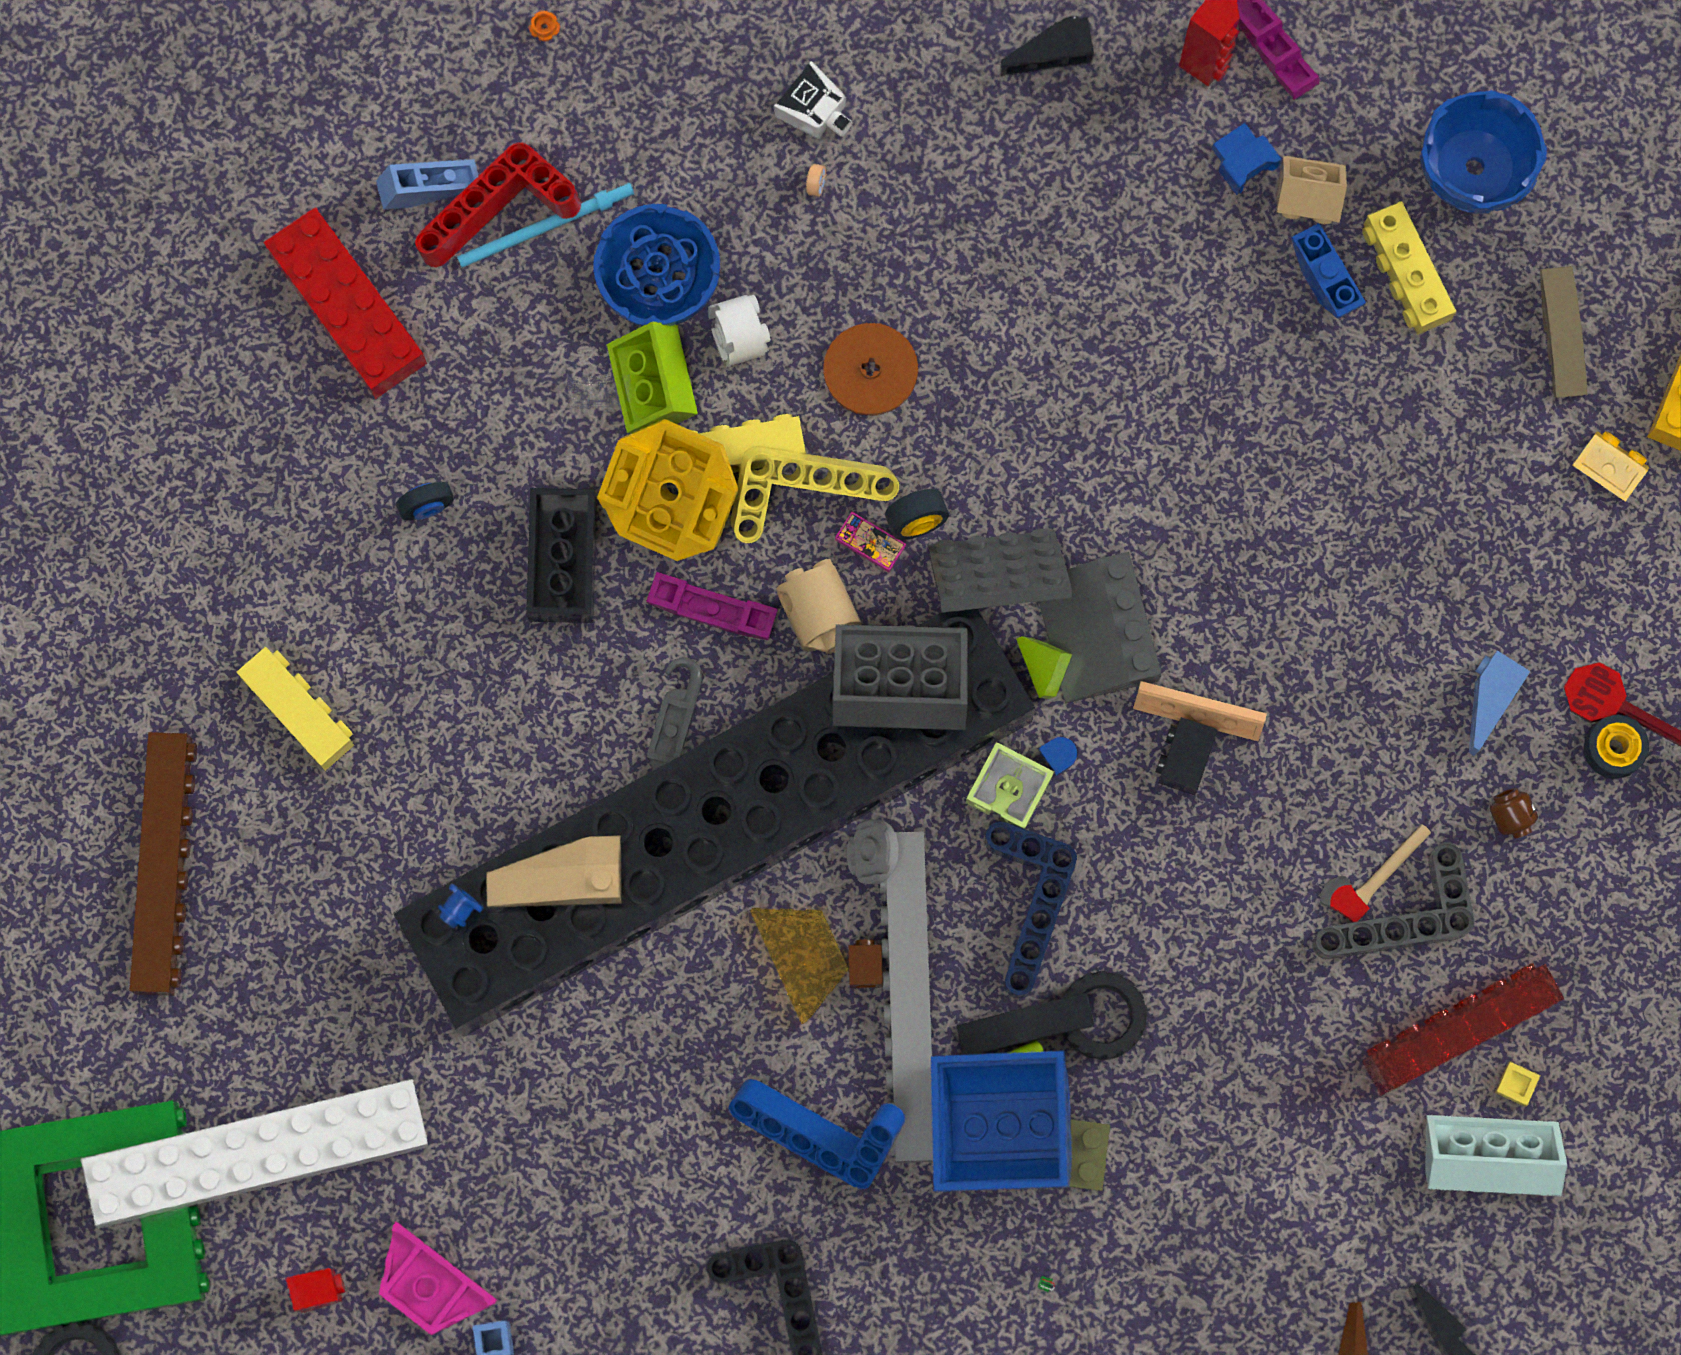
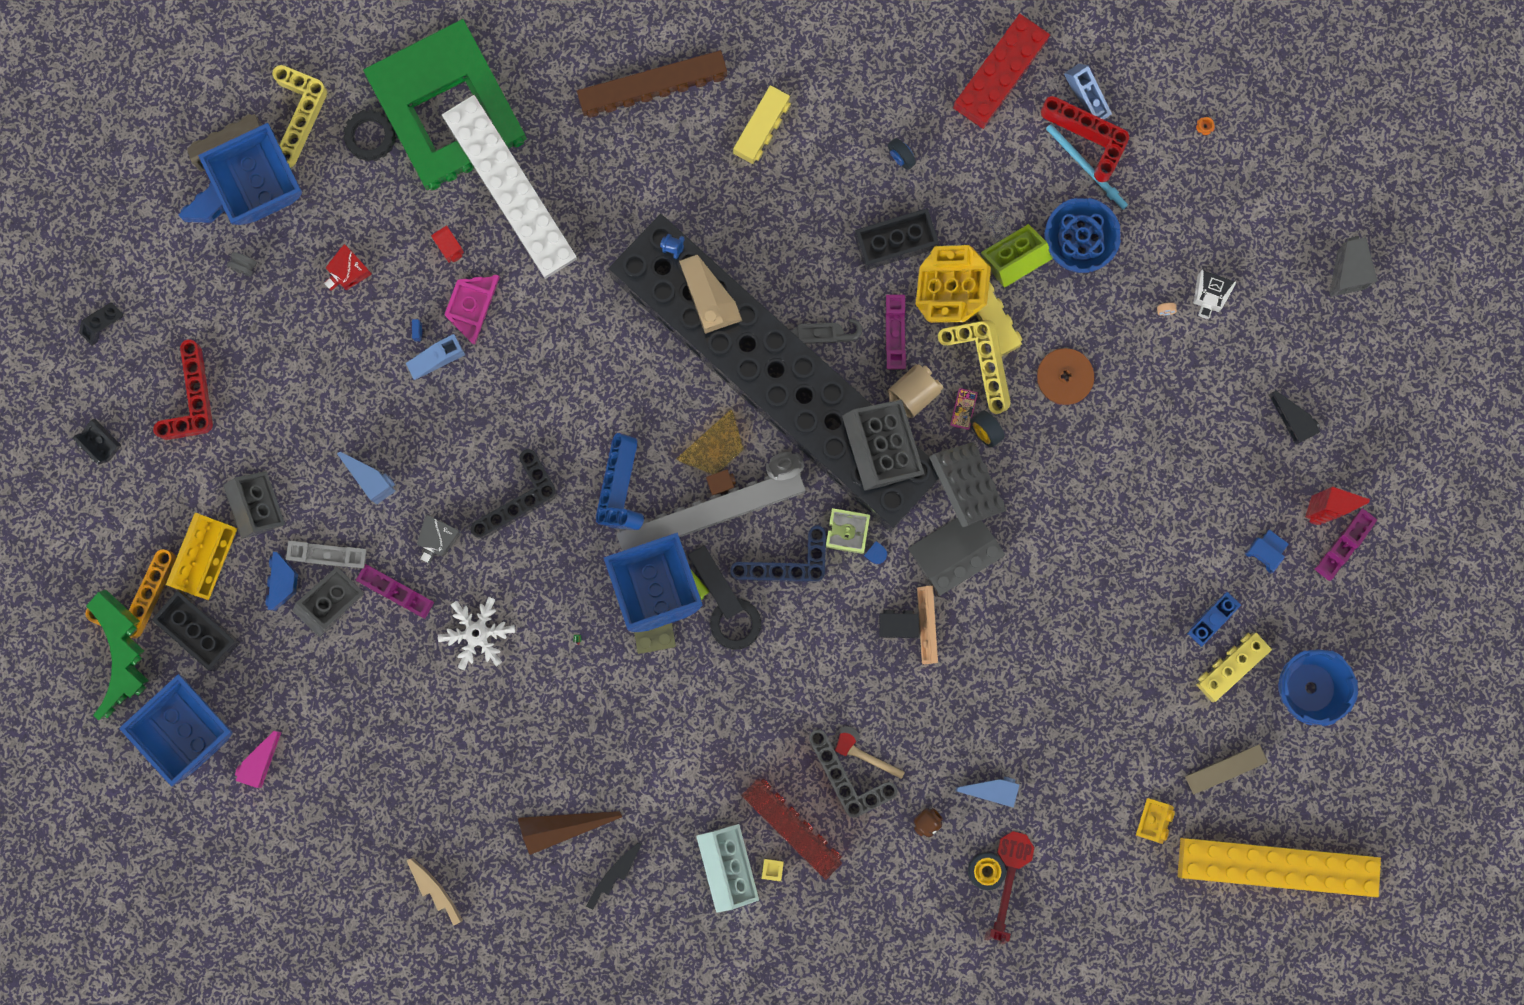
camera: 70 degrees right, 5 degrees up
white brick [708,295,770,367] -> none
lime slope [1016,636,1072,699] -> none
tan brick [1277,156,1347,224] -> none

